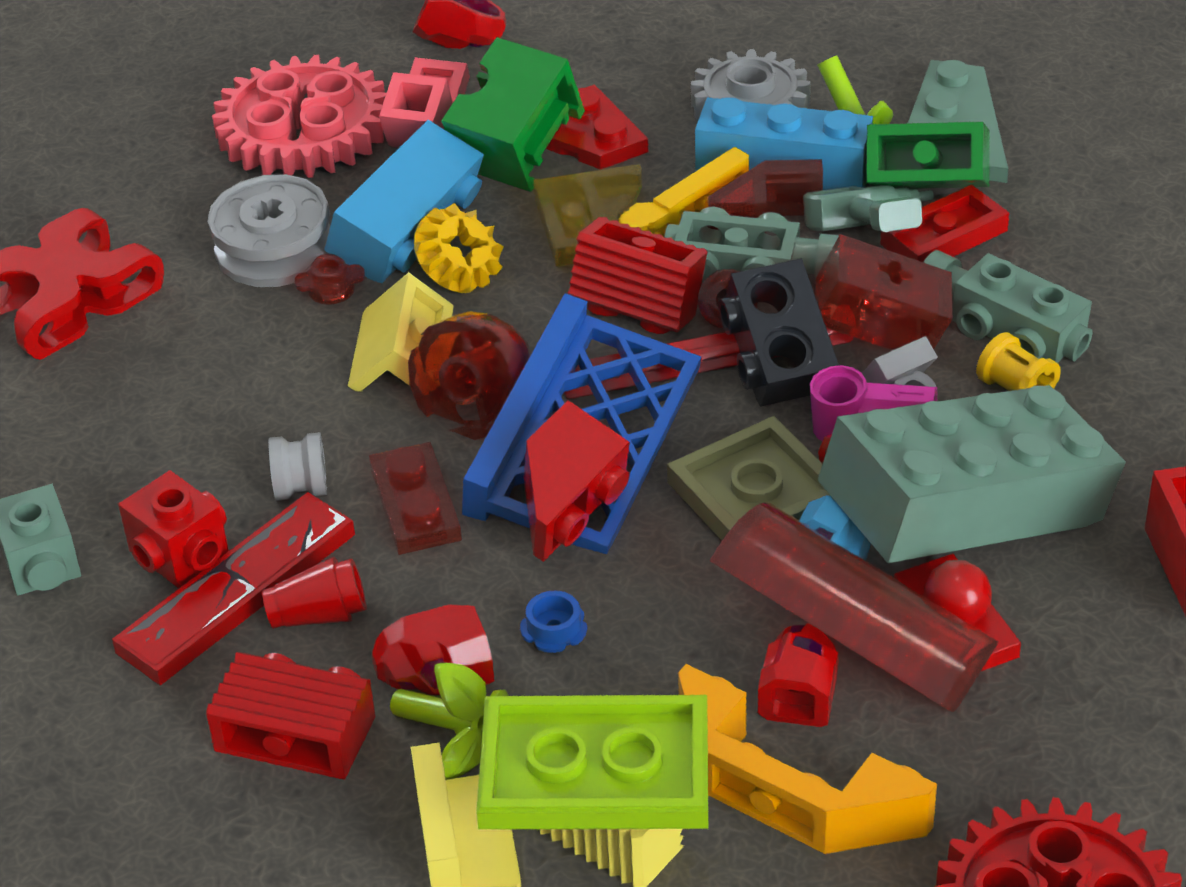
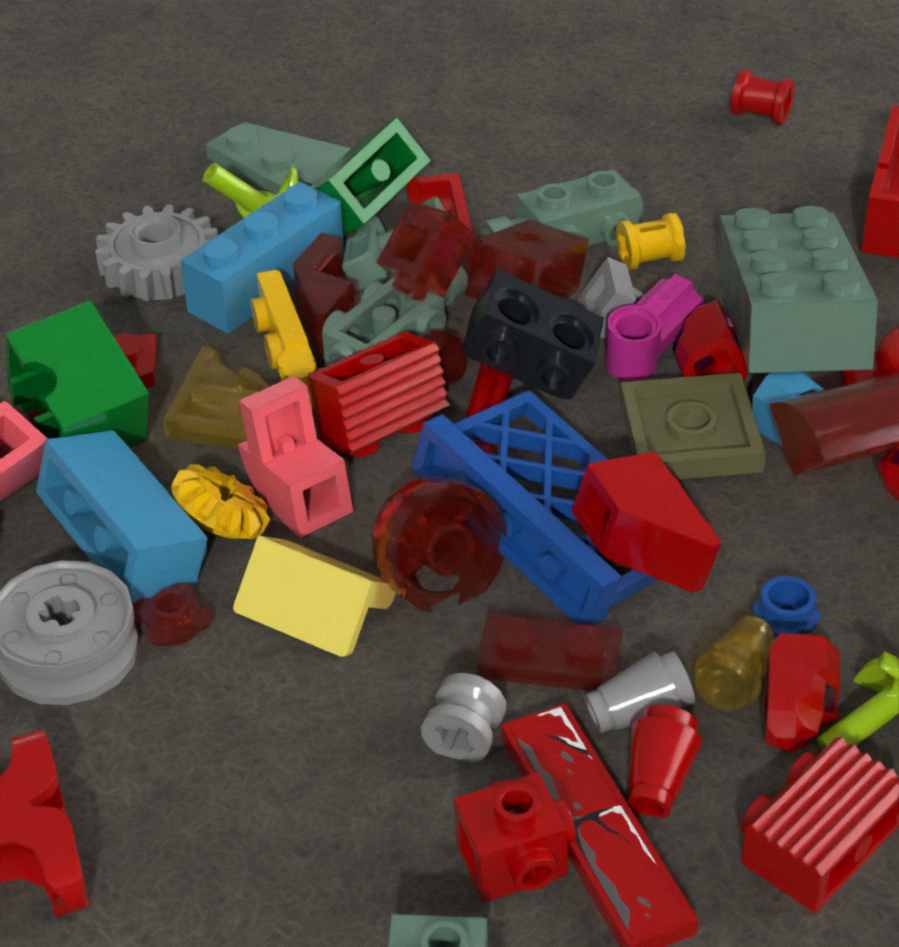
camera: 65 degrees left, 0 degrees up
none -> coral brick [238,376,354,538]
none -> clear red brick [376,201,483,302]
none -> light grey cone [584,651,695,734]
none -> clear yellow cone [694,616,774,711]

